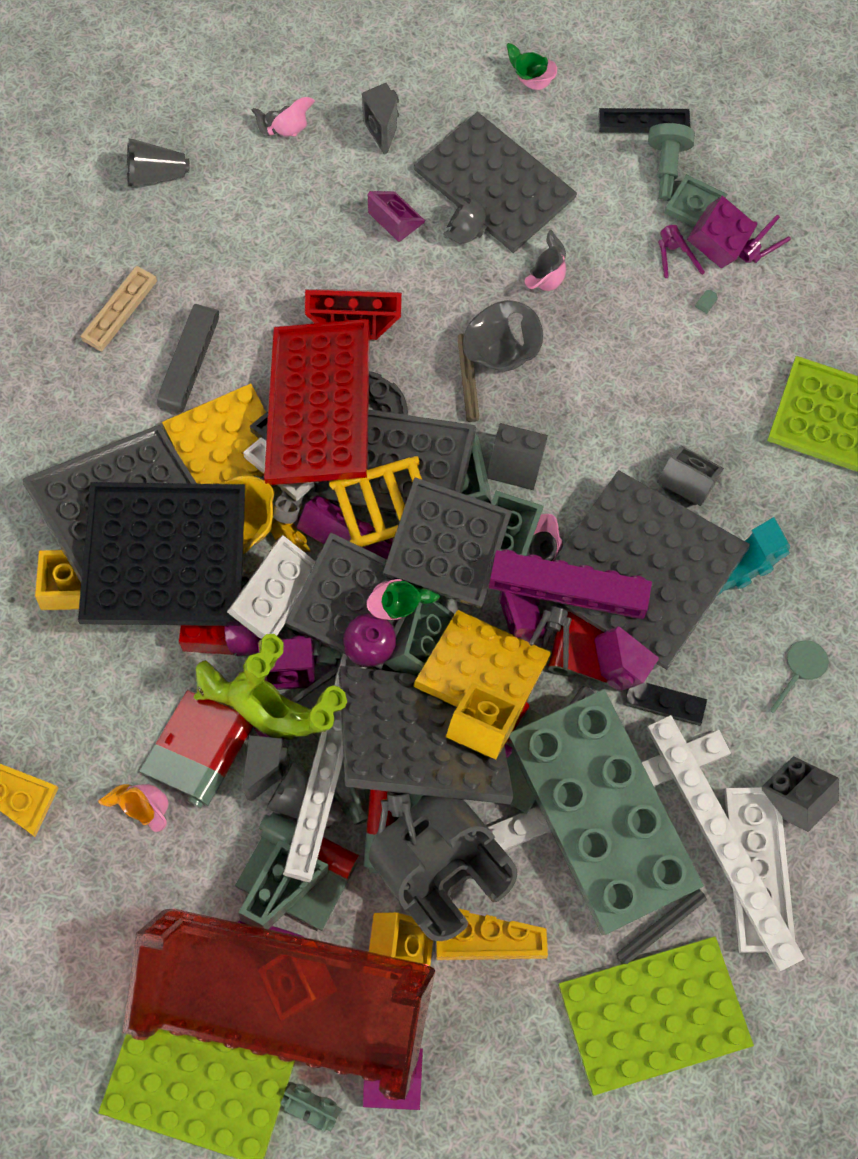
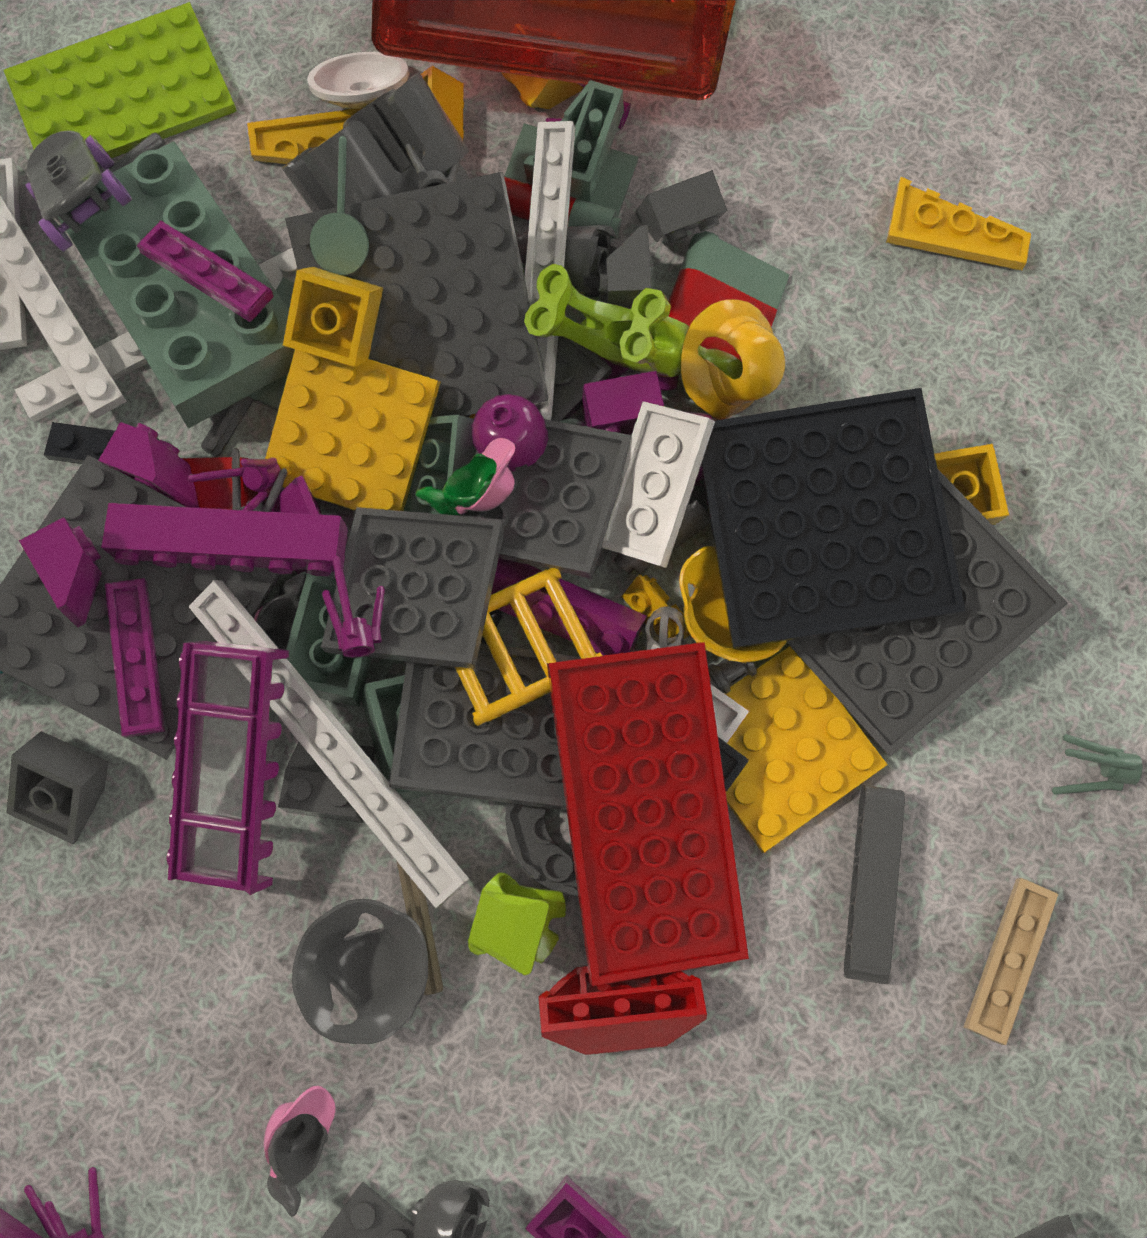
camera: 175 degrees right, 5 degrees up
light orange hair [98,784,169,832] -> none
sand green piece [695,290,718,314] -> none
none -> magenta slope [19,517,102,628]
none -> dark grey piece [25,130,132,252]
none -> magenta tile [105,578,165,738]
none -> magenta tile [137,220,274,322]
none -> window [166,641,289,895]
none -> magenta plant [188,457,281,511]
none -> white plate [189,580,469,908]
none -> white dish [307,52,409,109]
none -> sand green piece [310,136,369,275]
none -> magenta plant [322,556,385,658]
none -> lime piece [468,872,566,975]
none -> dark grey slope [635,170,728,244]
none -> yellow piece [681,300,785,420]
none -> sand green plant [1052,734,1143,795]

